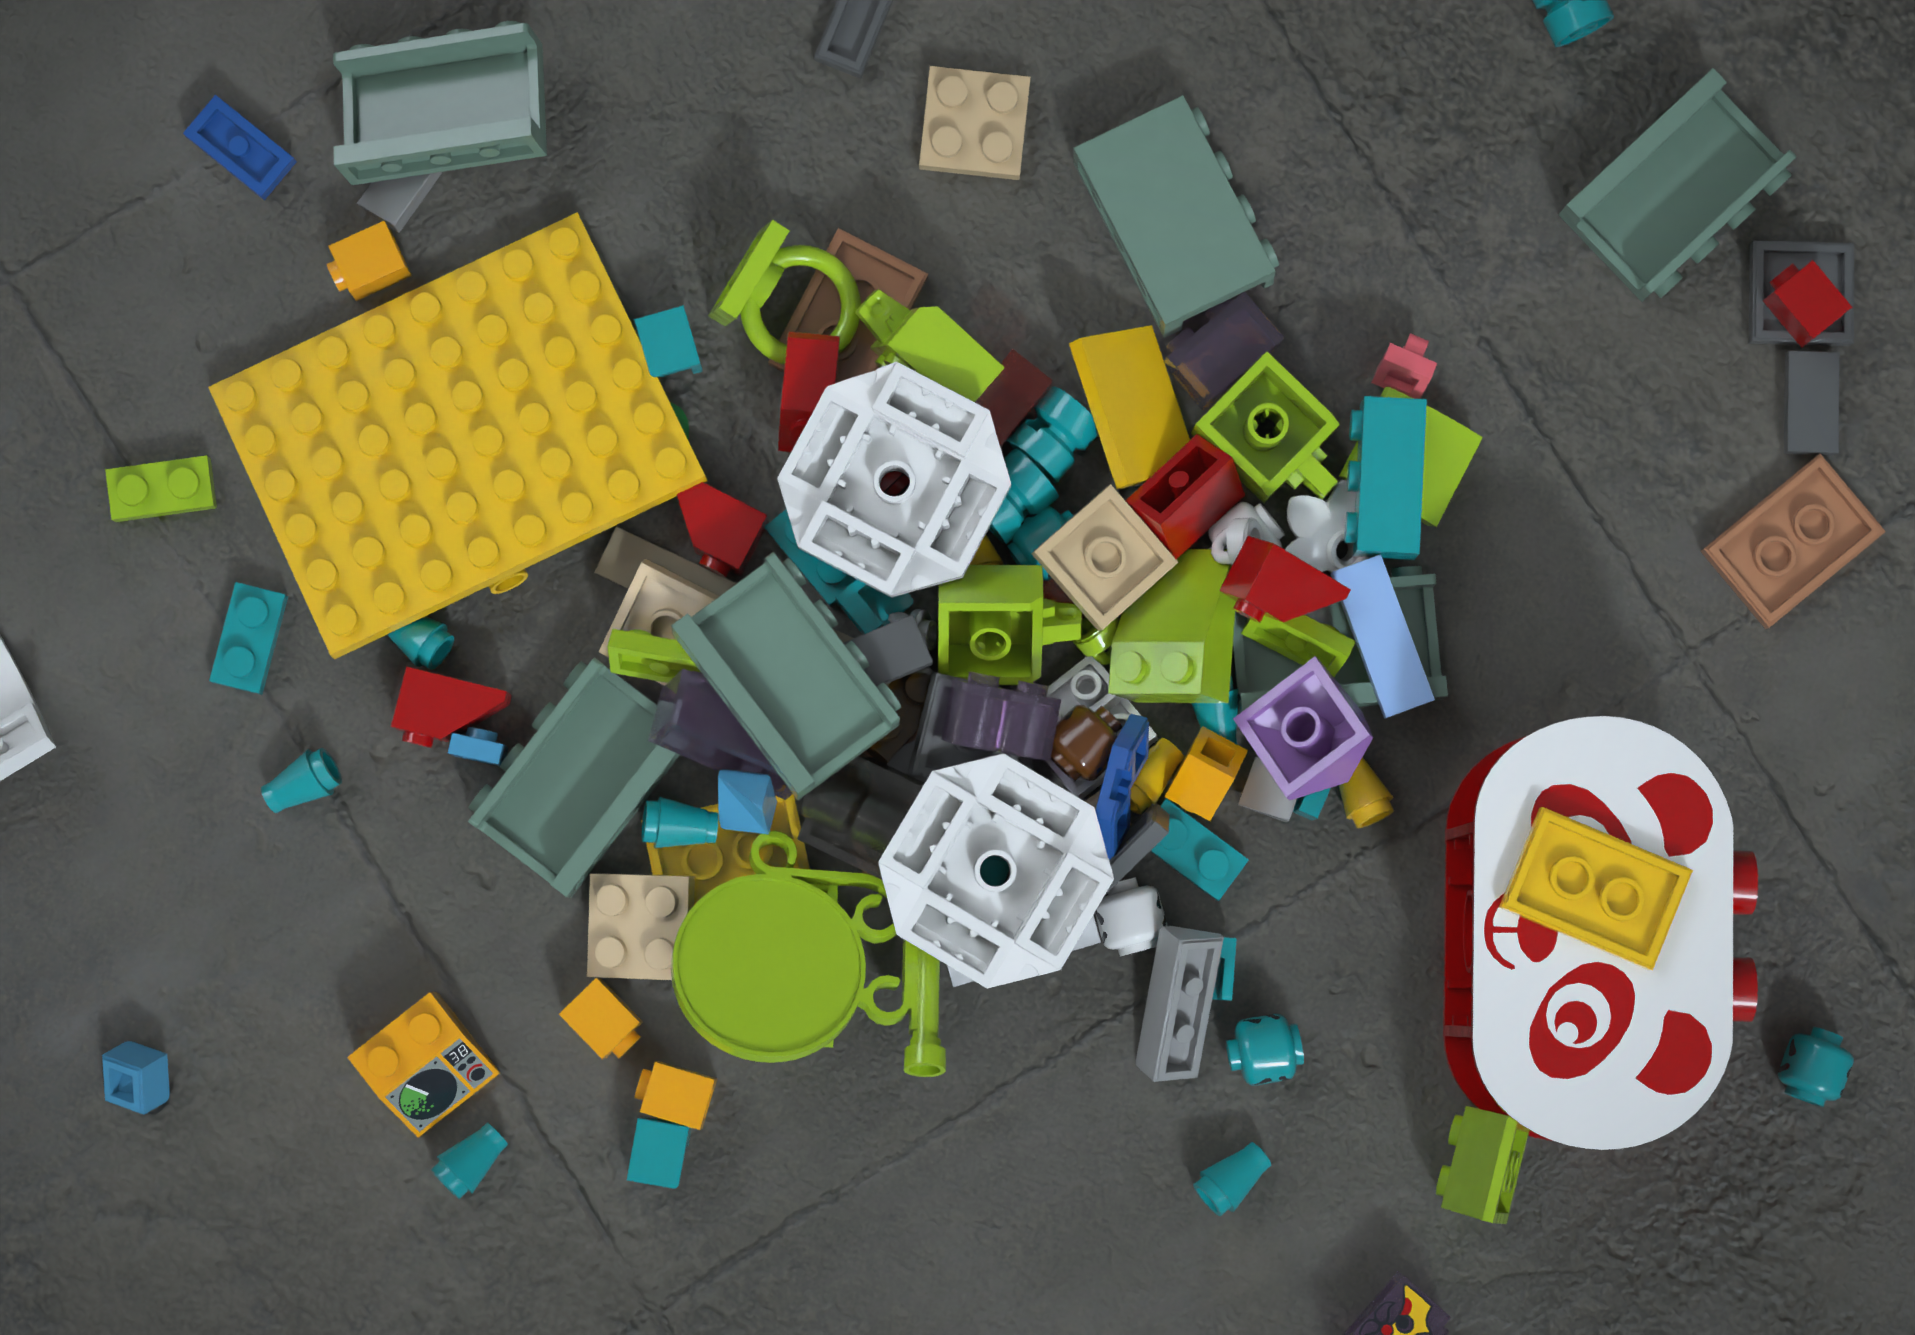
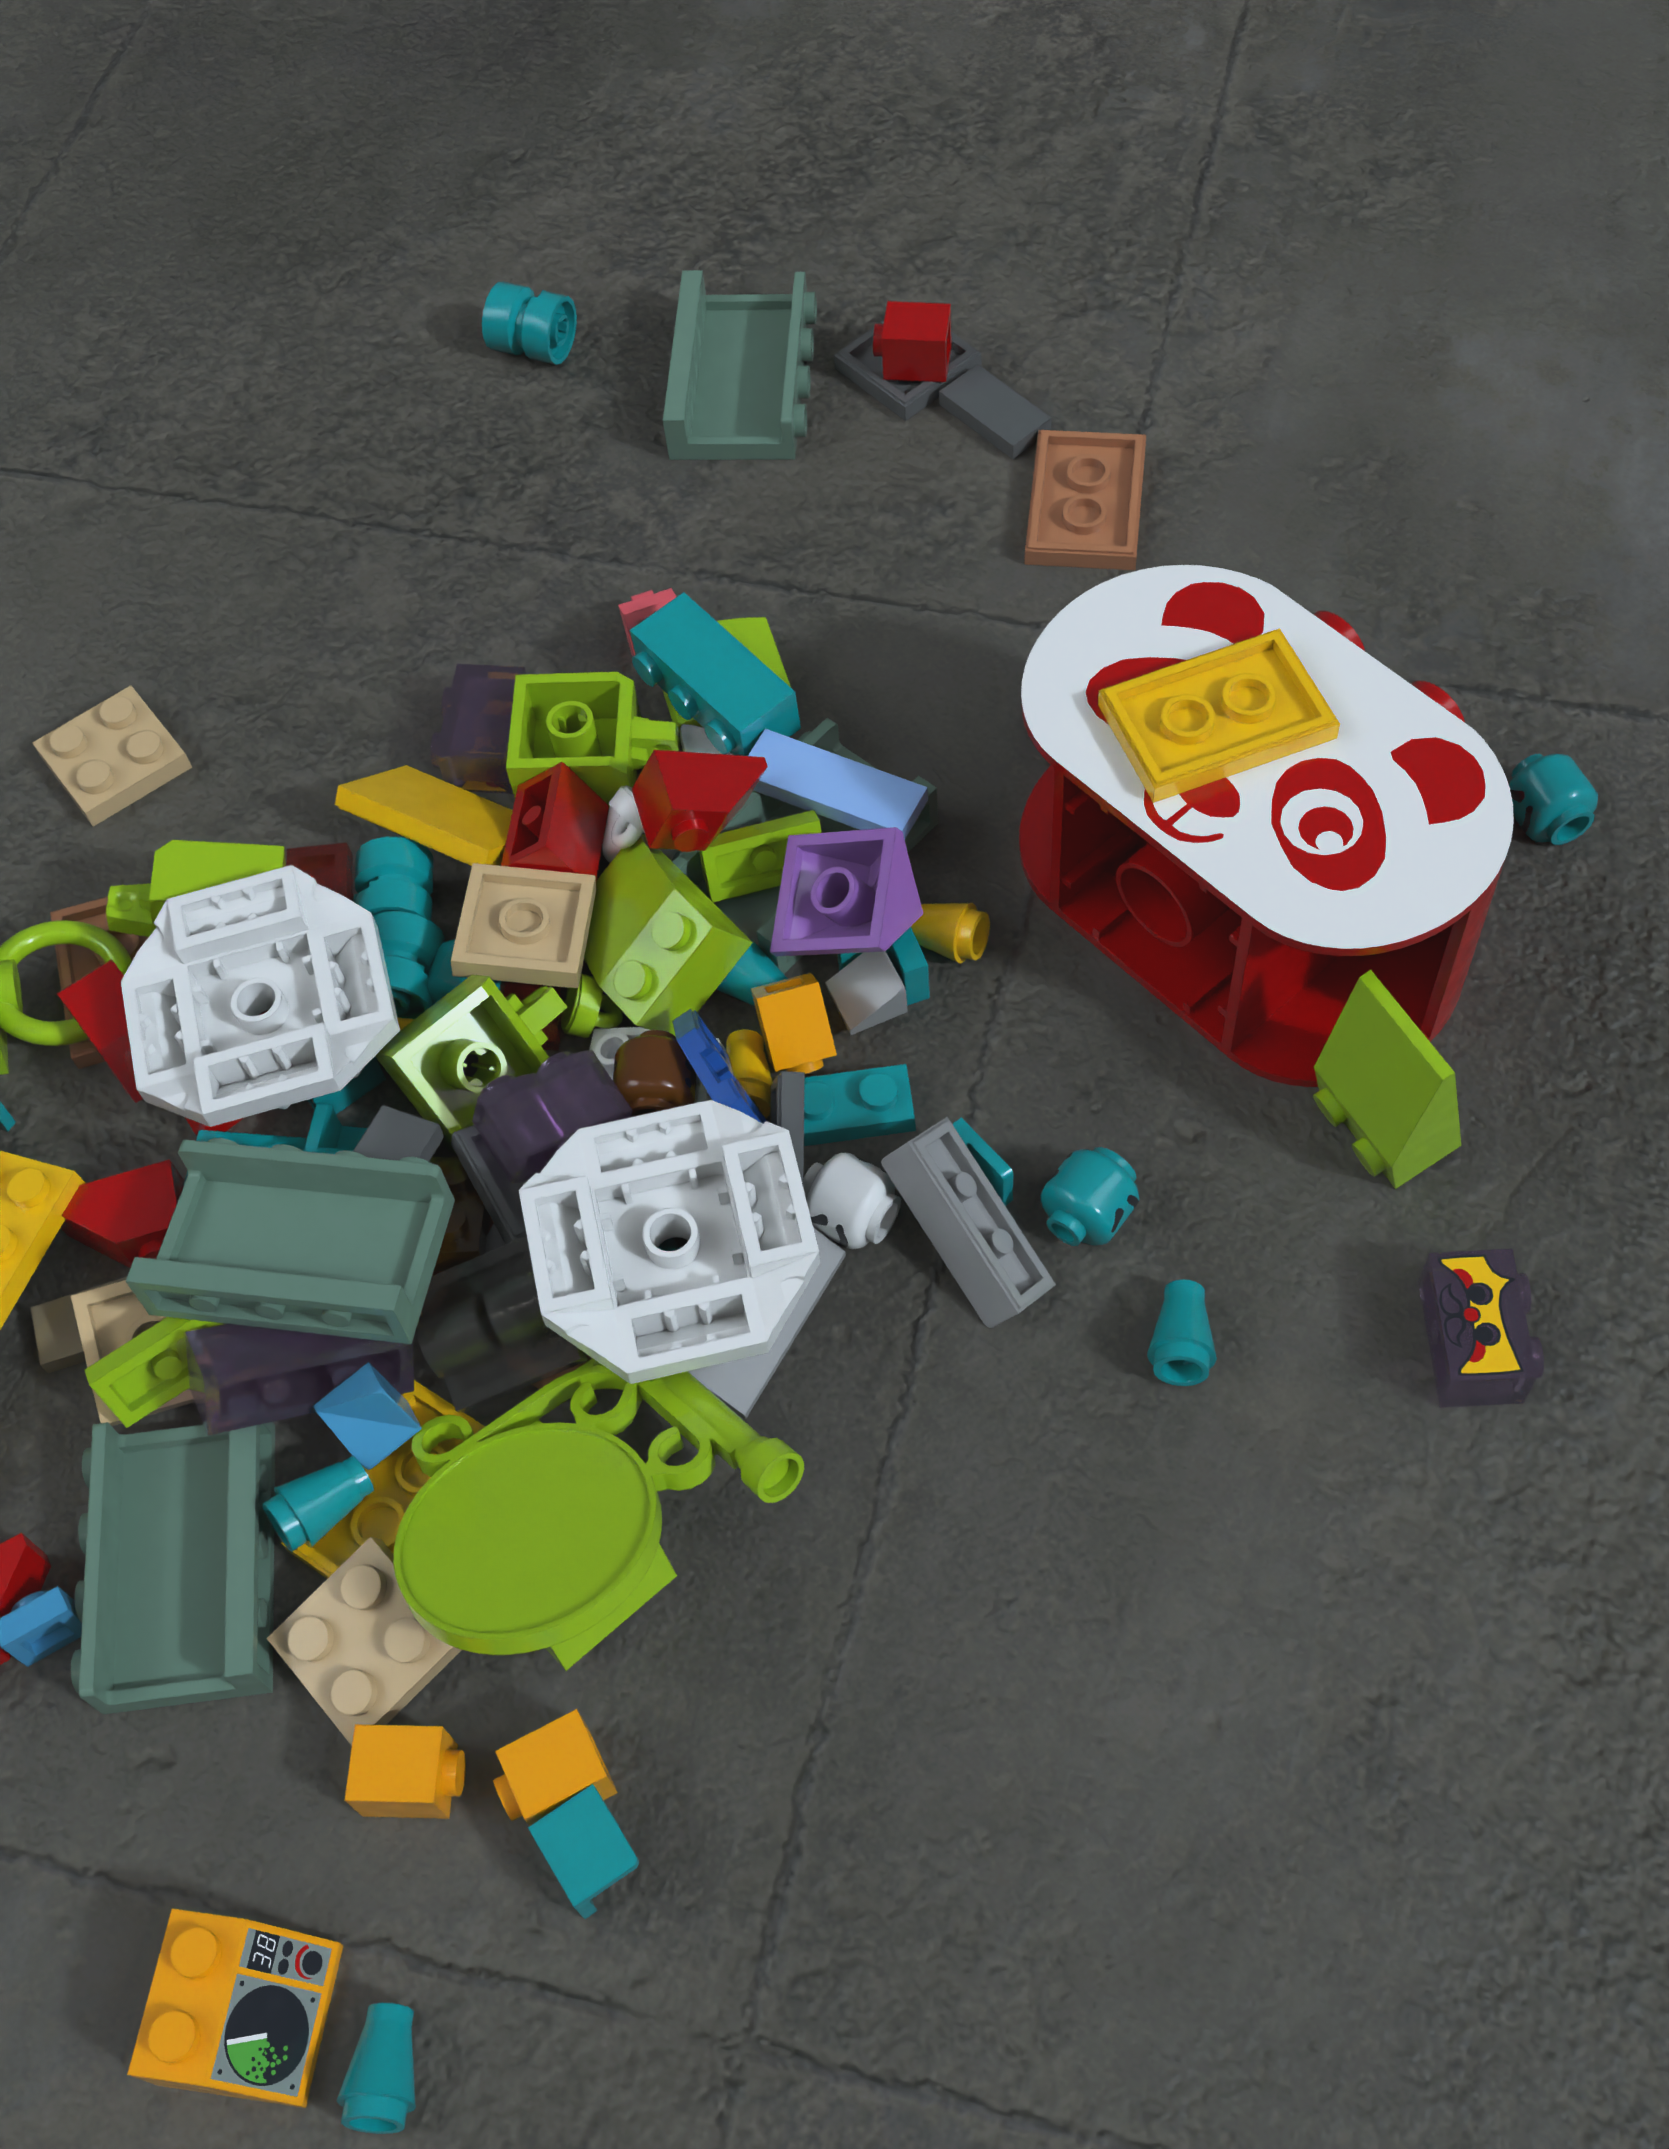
camera: 30 degrees left, 25 degrees down
sand green panel [1073,95,1279,338] -> none

